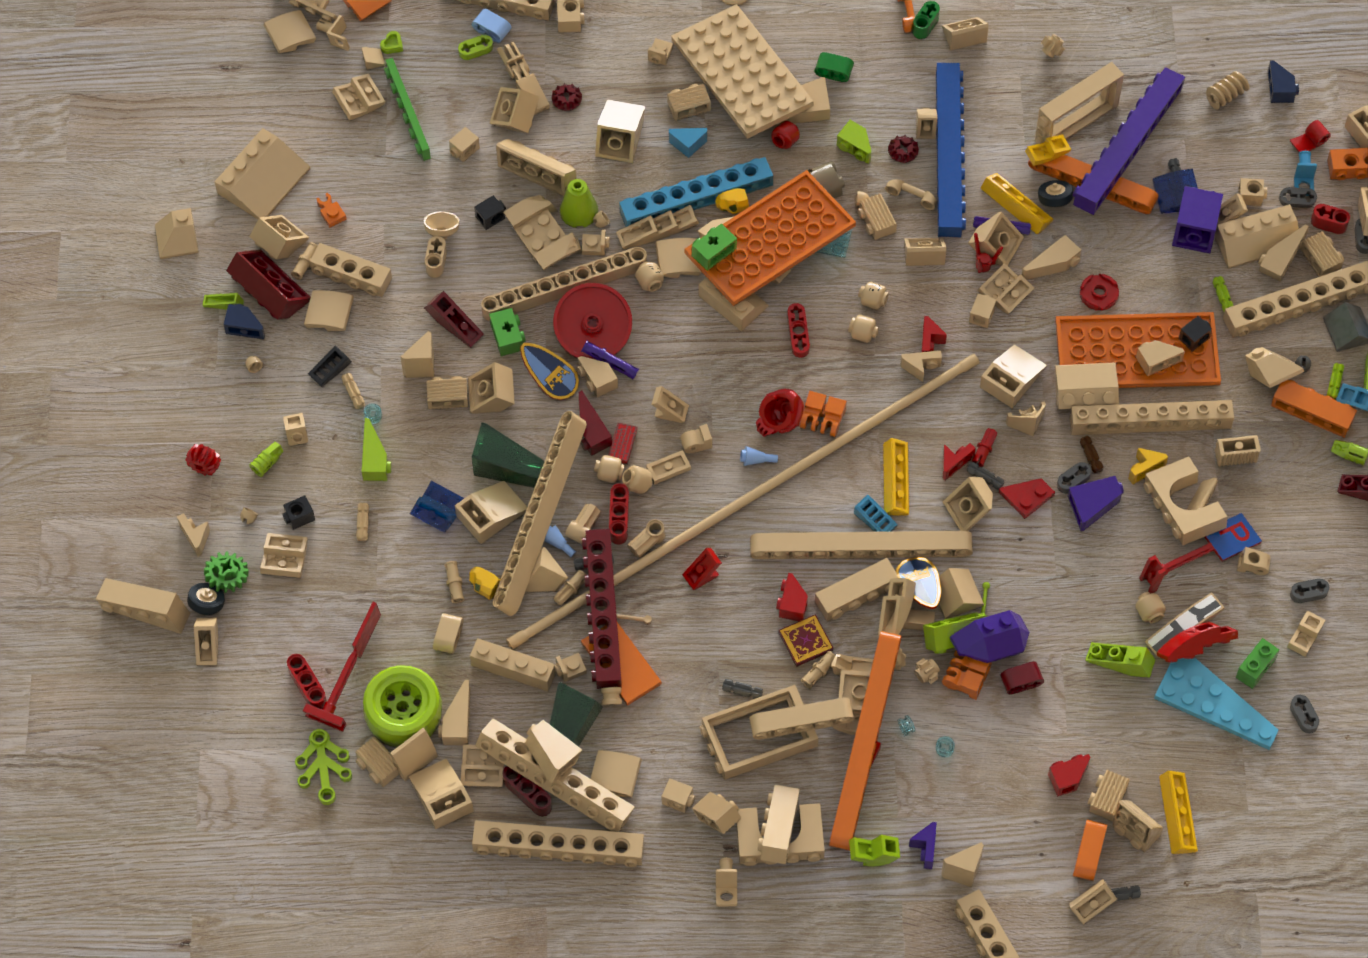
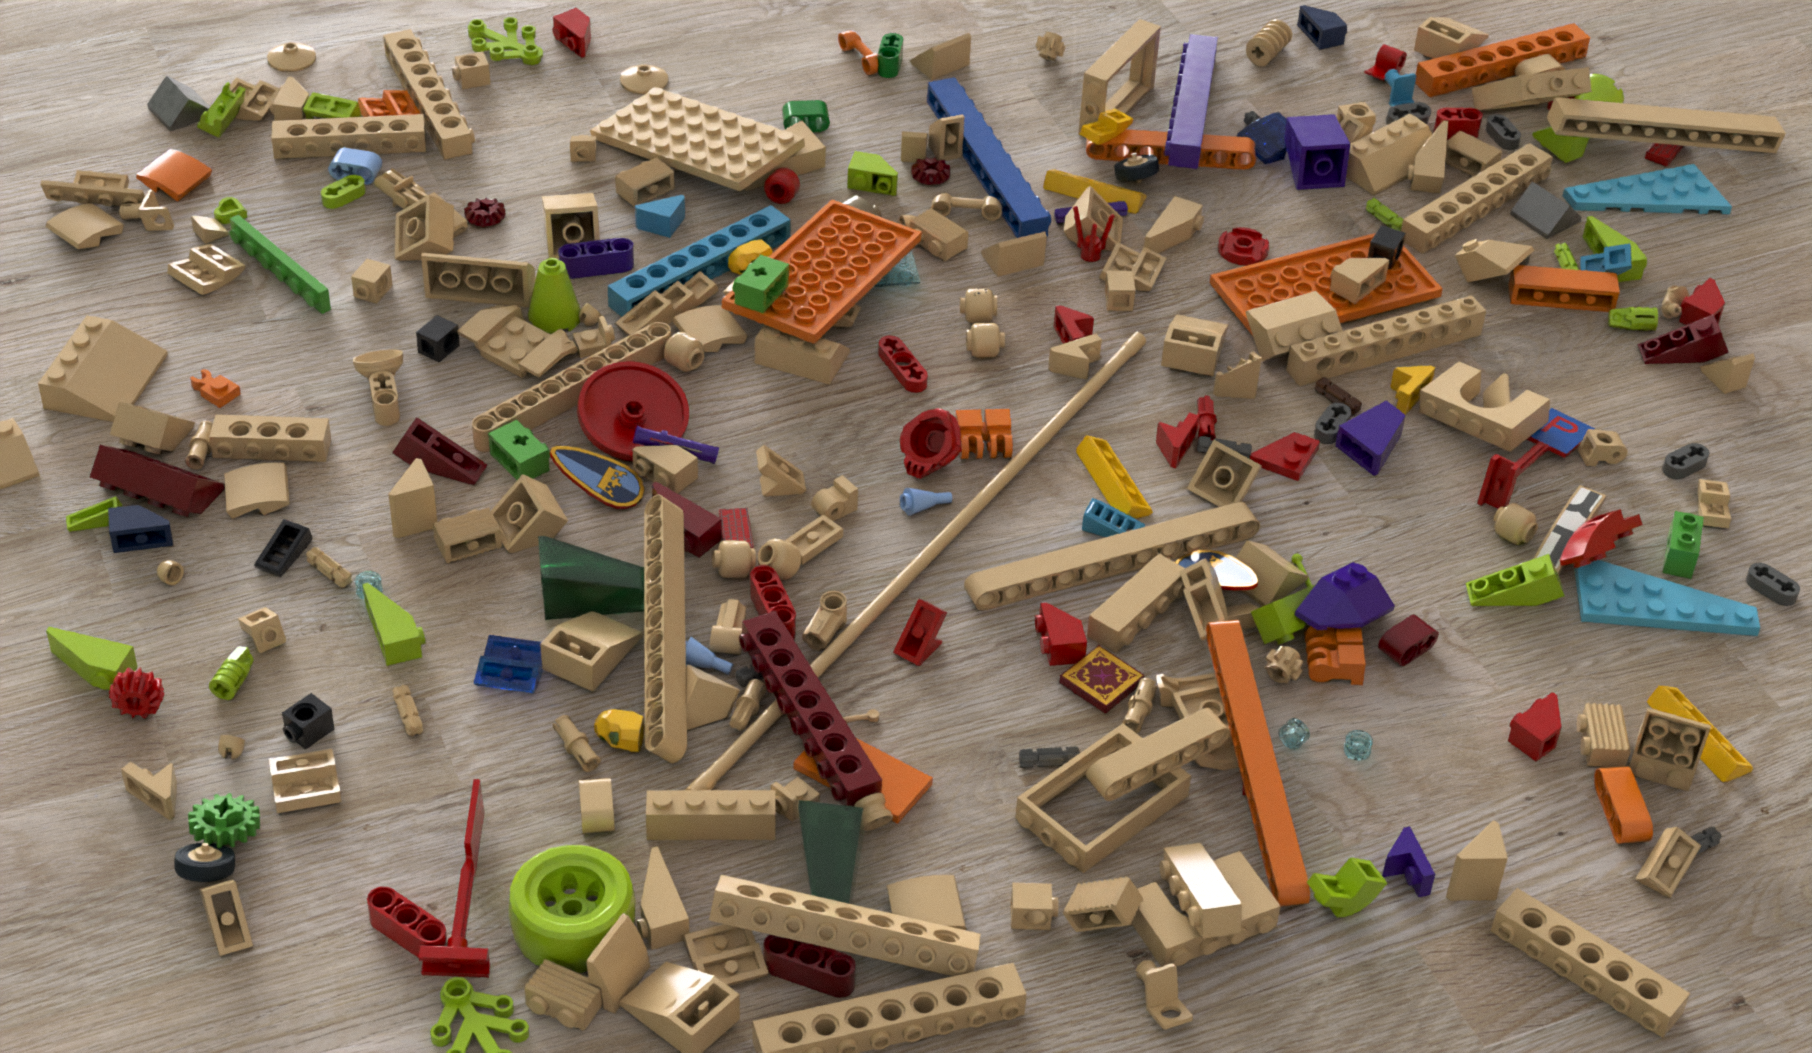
camera: 25 degrees left, 20 degrees down
tan wedge [96,578,190,634] -> none
slope [525,720,582,783] -> none
tan brick [1215,435,1261,467] -> none
none -> lime slope [46,627,138,690]
none -> dark purple beam [558,238,634,279]
none -> tan slope [901,131,928,163]

